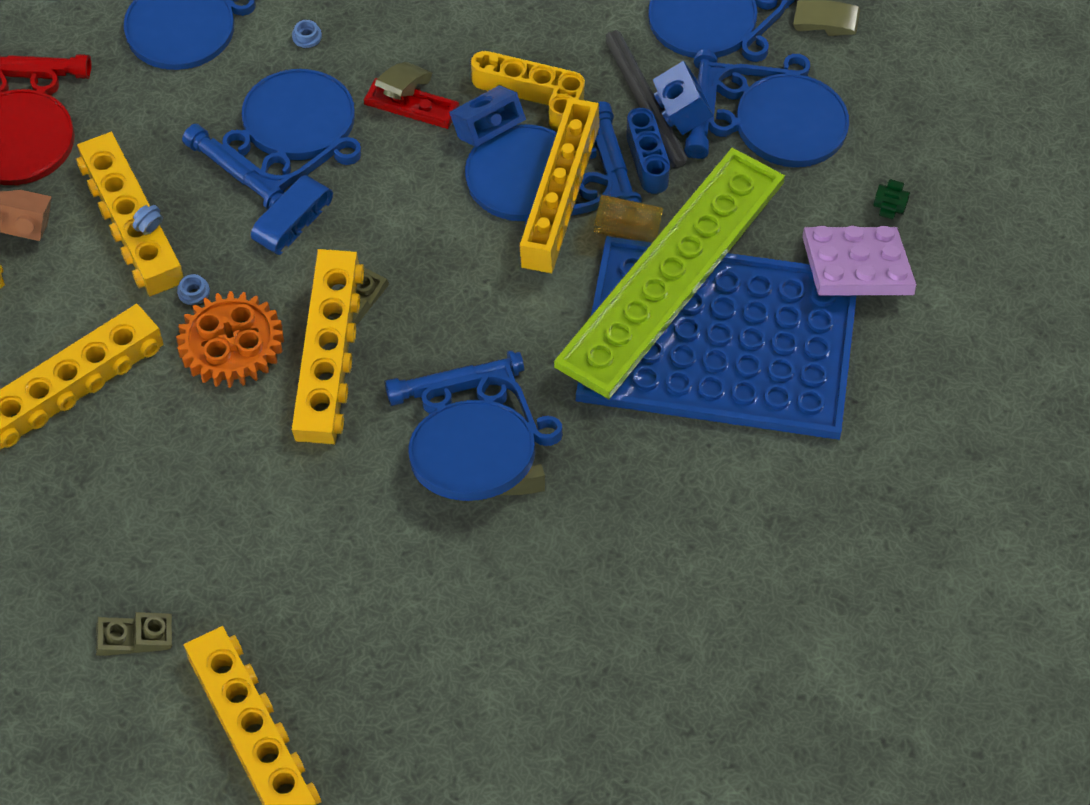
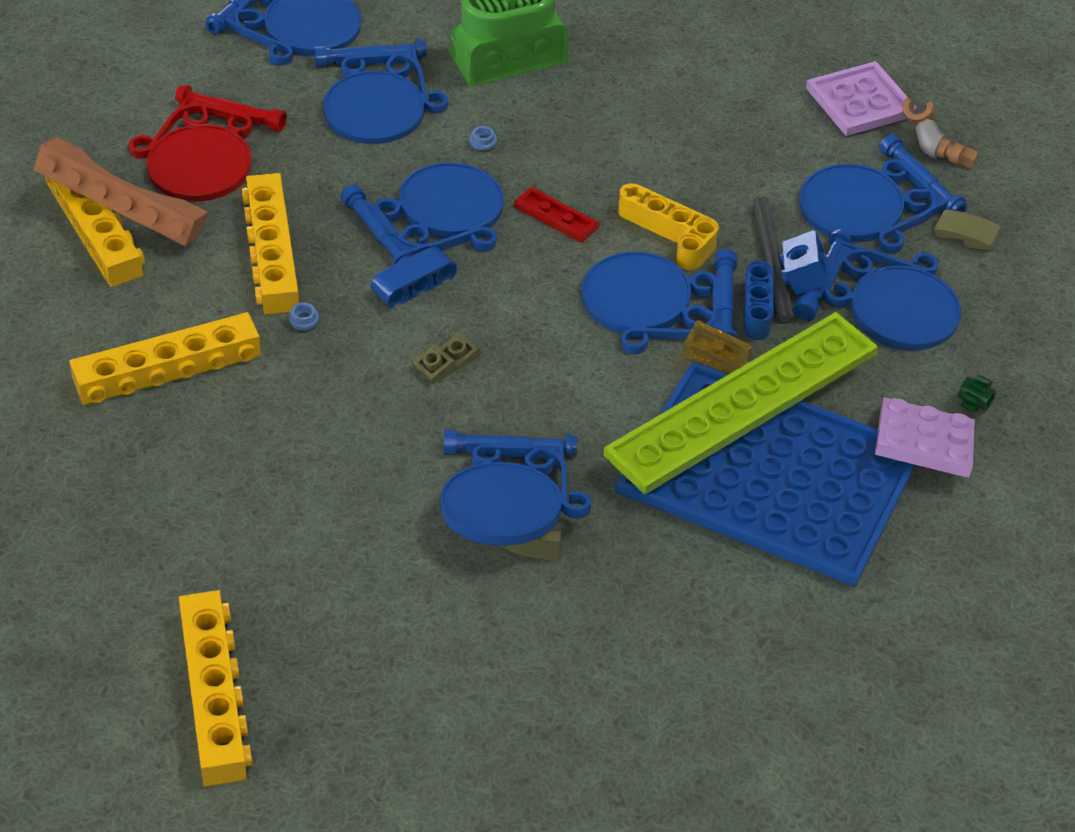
camera: 15 degrees right, 10 degrees down
olive slope [96,612,172,656] -> none
medium blue plate [132,205,163,235] -> none
orange gear [176,291,284,388] -> none
yellow brick [292,249,364,444] -> none
olive slope [375,62,433,99] -> none
blue brick [449,85,526,147] -> none
yellow brick [519,98,599,274] -> none

